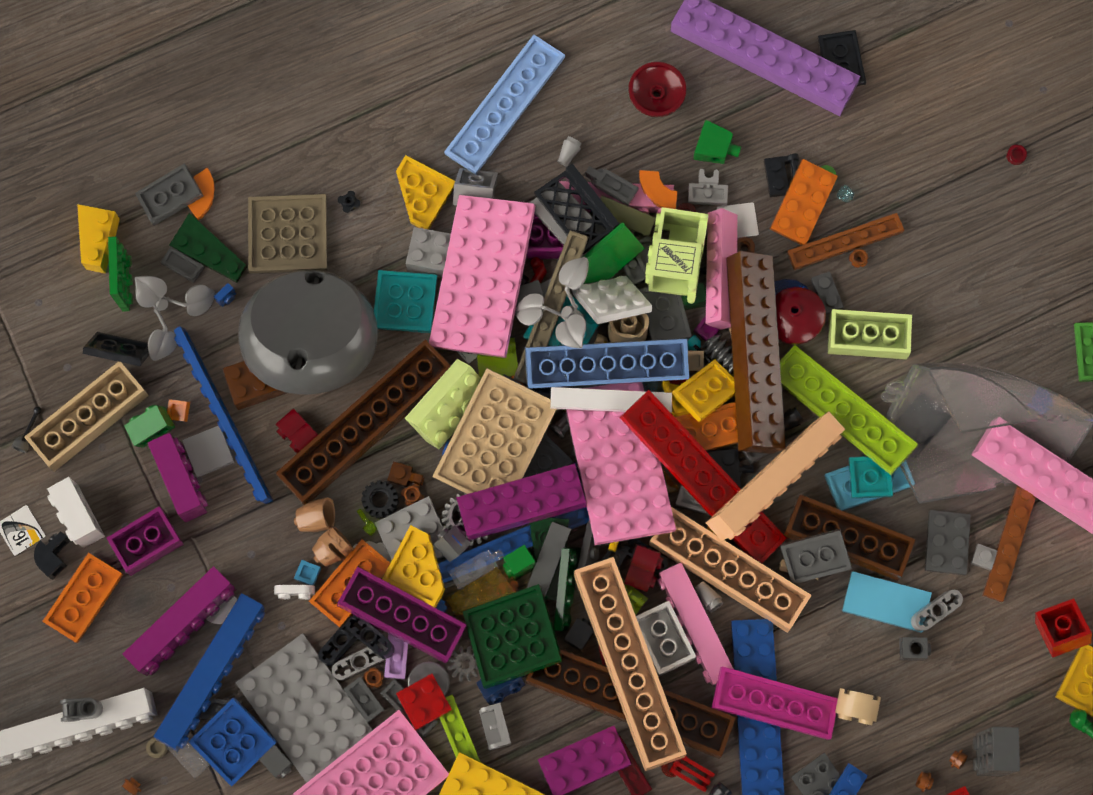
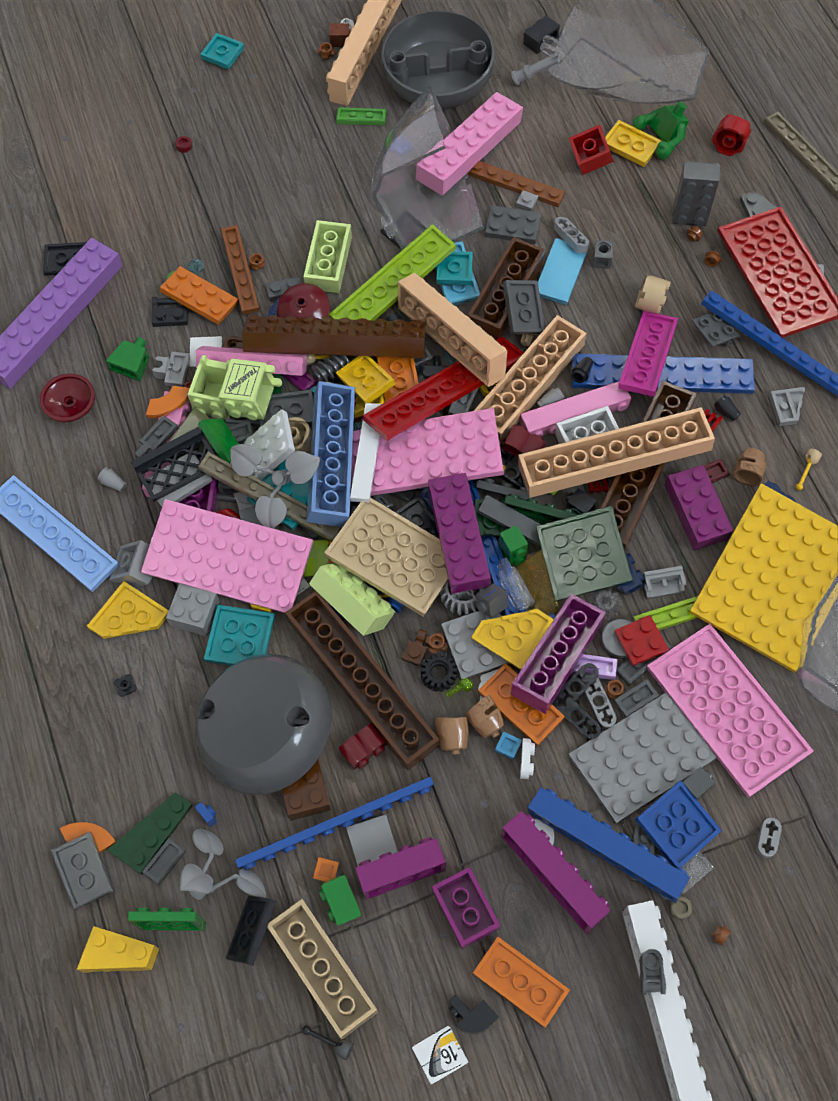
camera: 85 degrees left, 10 degrees down
white brick [47,477,105,548] -> none
dark tan plate [248,194,328,274] -> none
none -> black cone [571,357,593,383]

